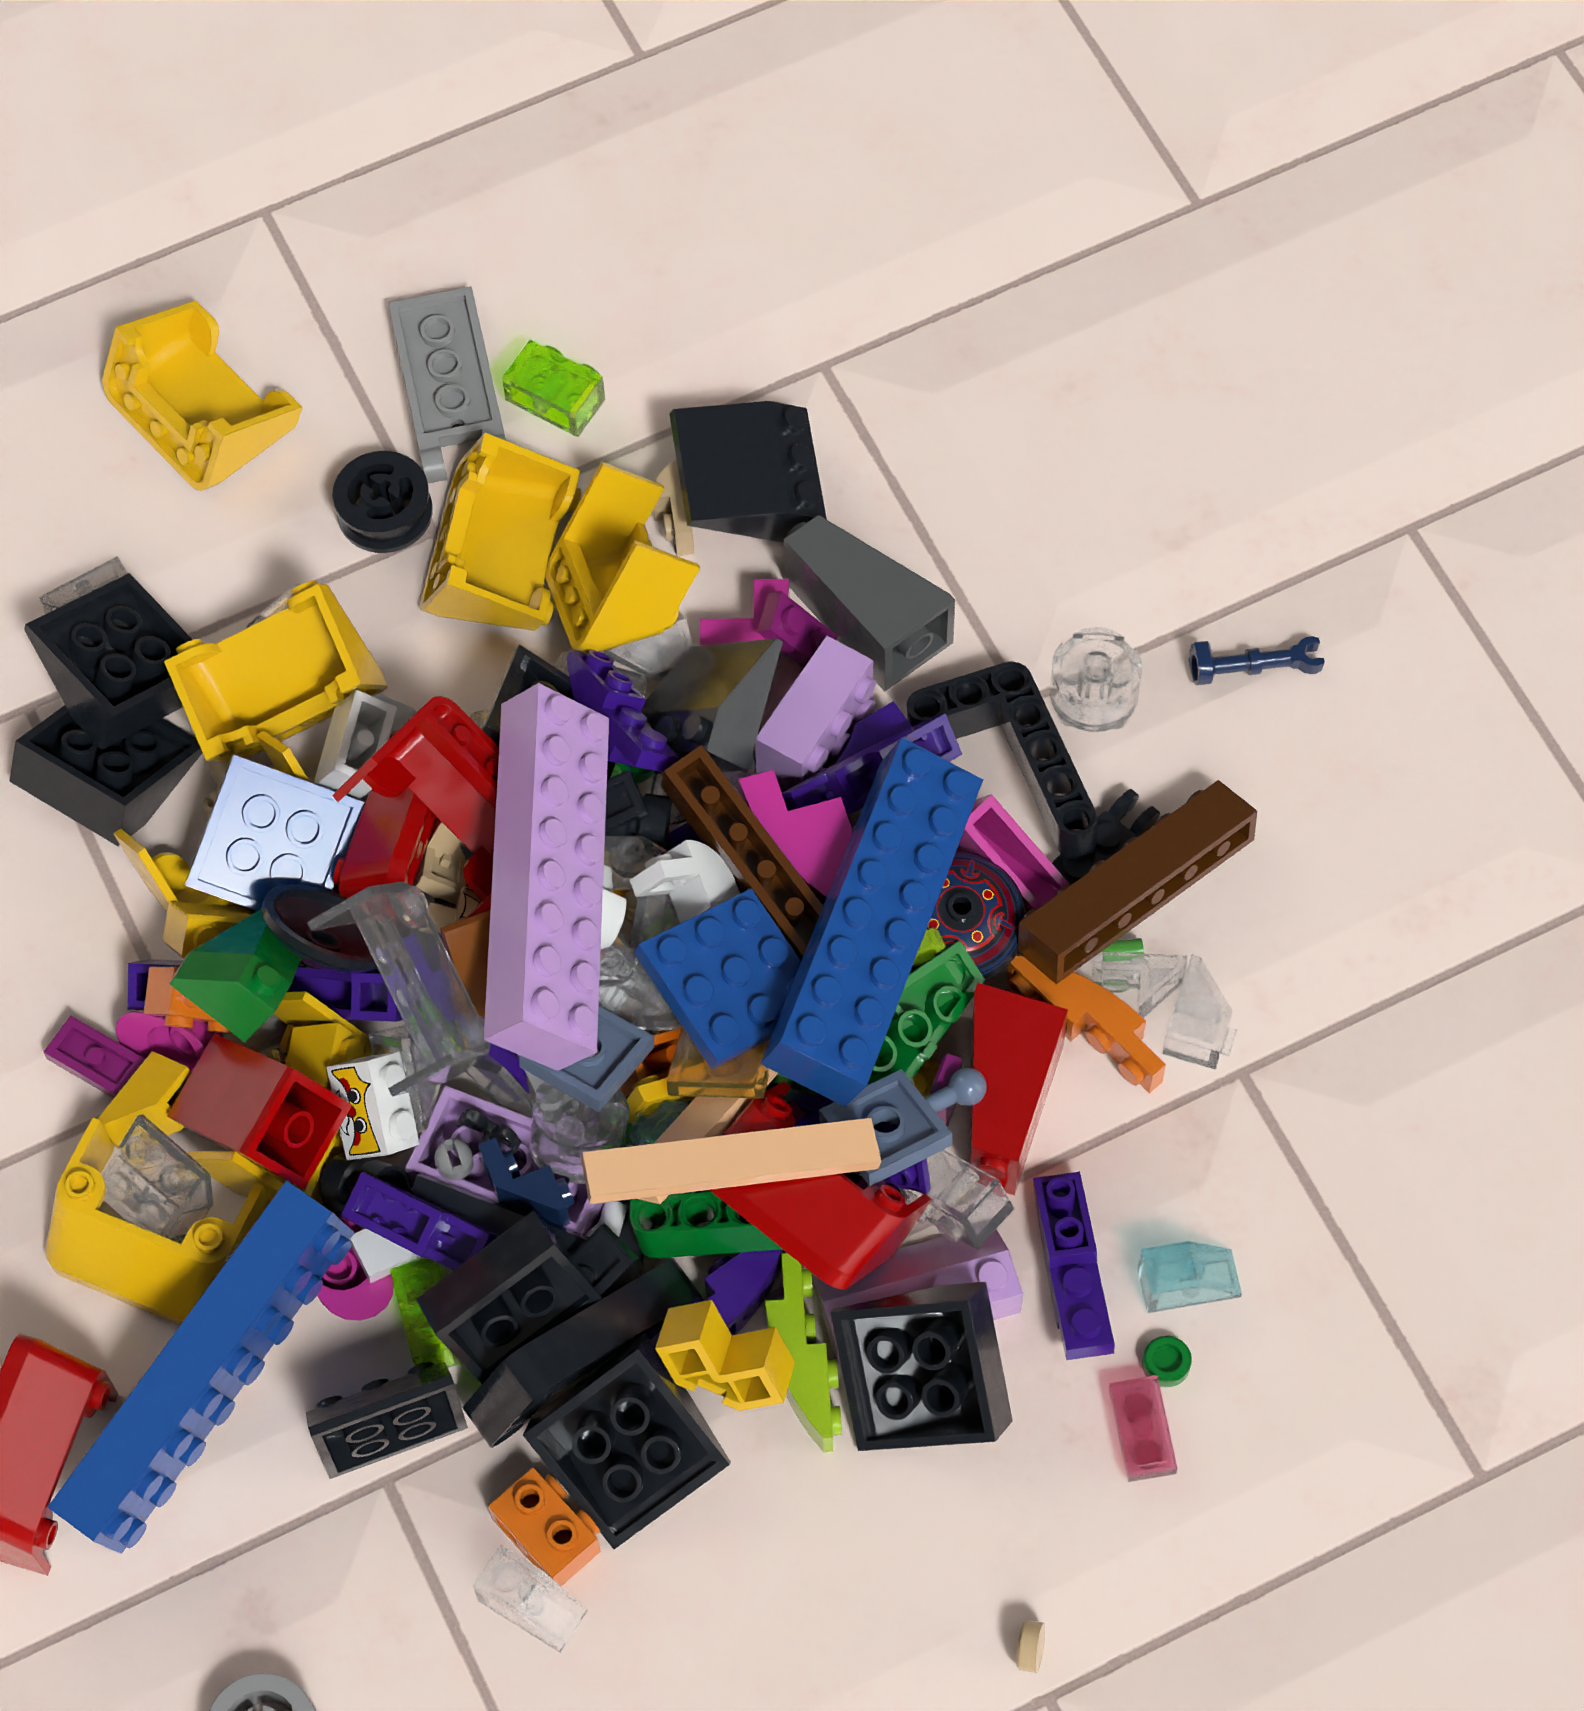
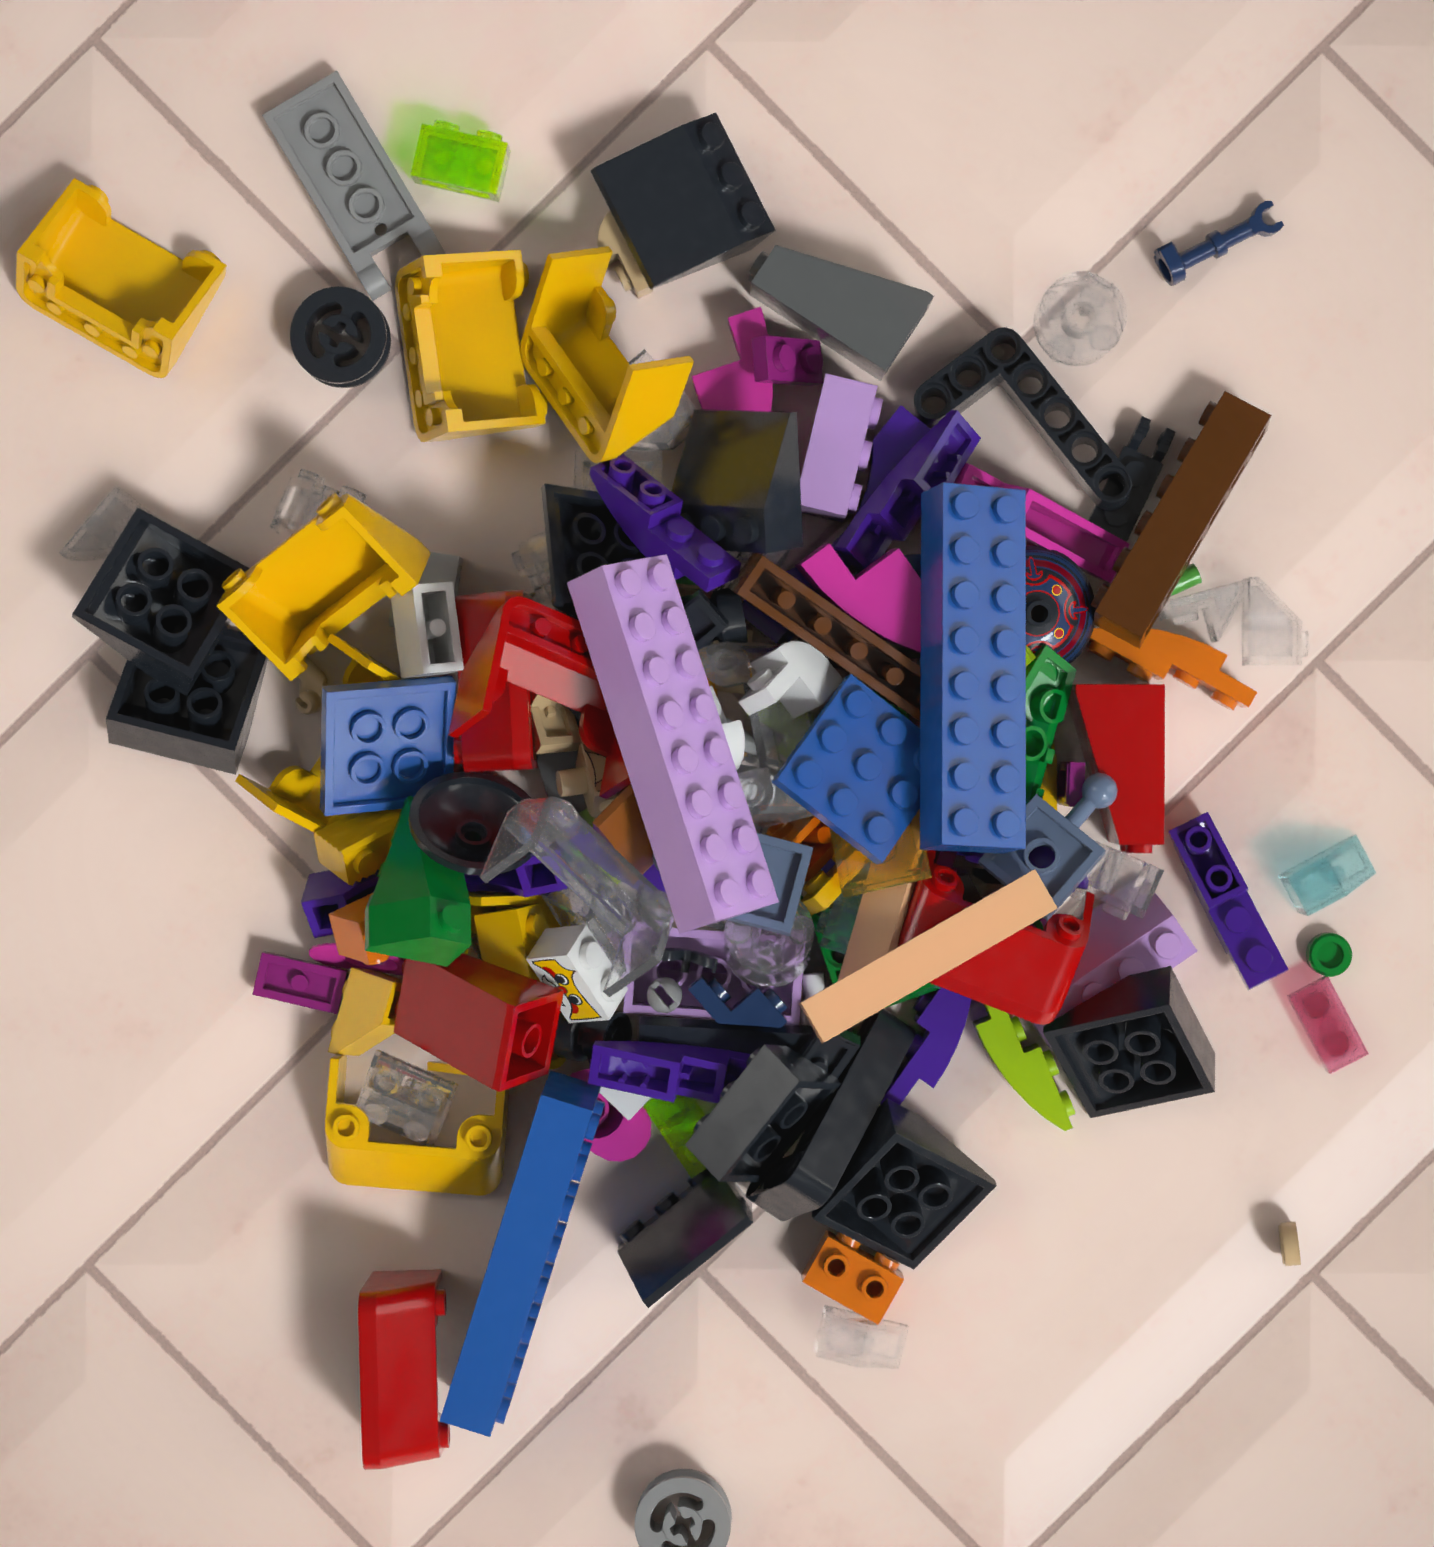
camera: 20 degrees left, 25 degrees up
yellow brick [655,1300,795,1411] -> none

